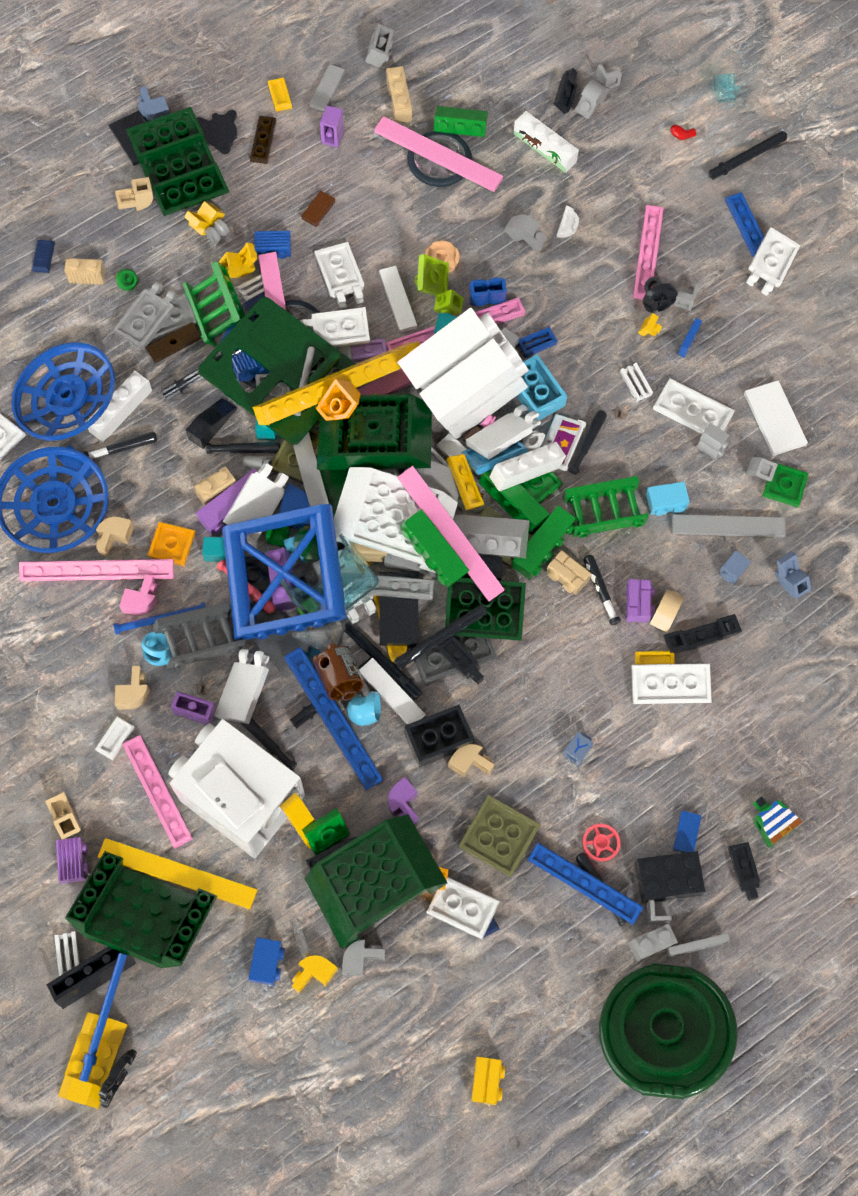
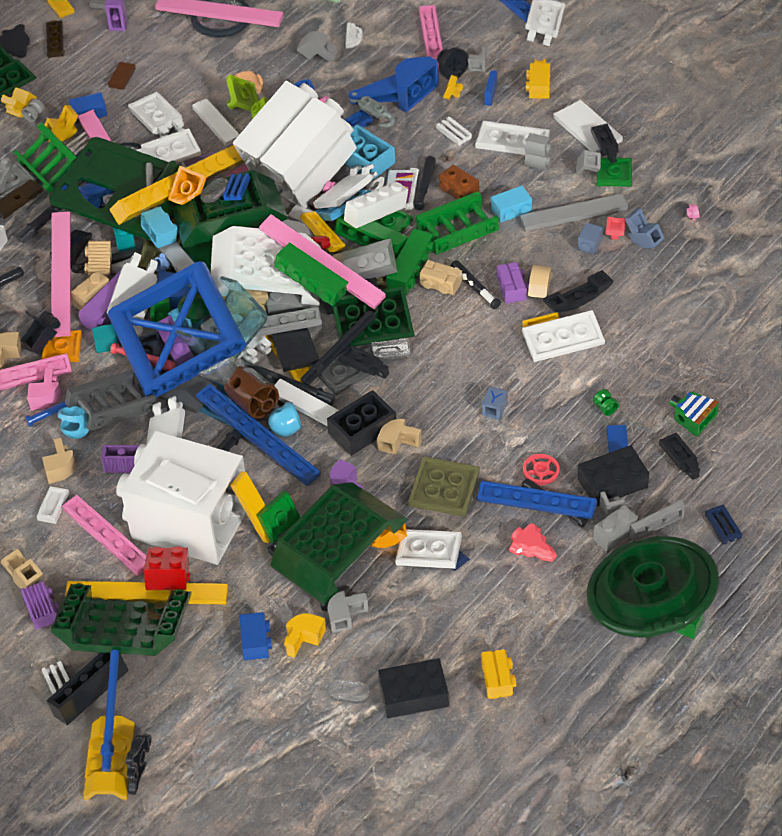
camera: 10 degrees left, 20 degrees down
none -> black piece [20,311,61,355]
none -> bright pink tile [51,212,71,337]
none -> tan brick [85,241,112,280]
none -> medium azure brick [141,207,178,248]
none -> red brick [144,546,190,590]
none -> light blue plate [154,253,170,272]
none -> clear tile [200,178,228,203]
none -> blue tile [223,173,250,200]
none -> red arm [310,236,331,249]
none -> blue slope [348,56,438,128]
none -> clear tile [371,338,411,360]
none -> black brick [378,658,449,719]
none -> dark orange brick [439,165,479,200]
none -> coral rock [509,523,557,562]
none -> yellow brick [526,59,550,98]
none -> black hinge [591,124,619,163]
none -> green wheel [593,389,619,416]
none -> coral tile [606,217,626,240]
none -> bright pink plate [686,204,700,221]
none -> dark blue tile [705,504,742,545]

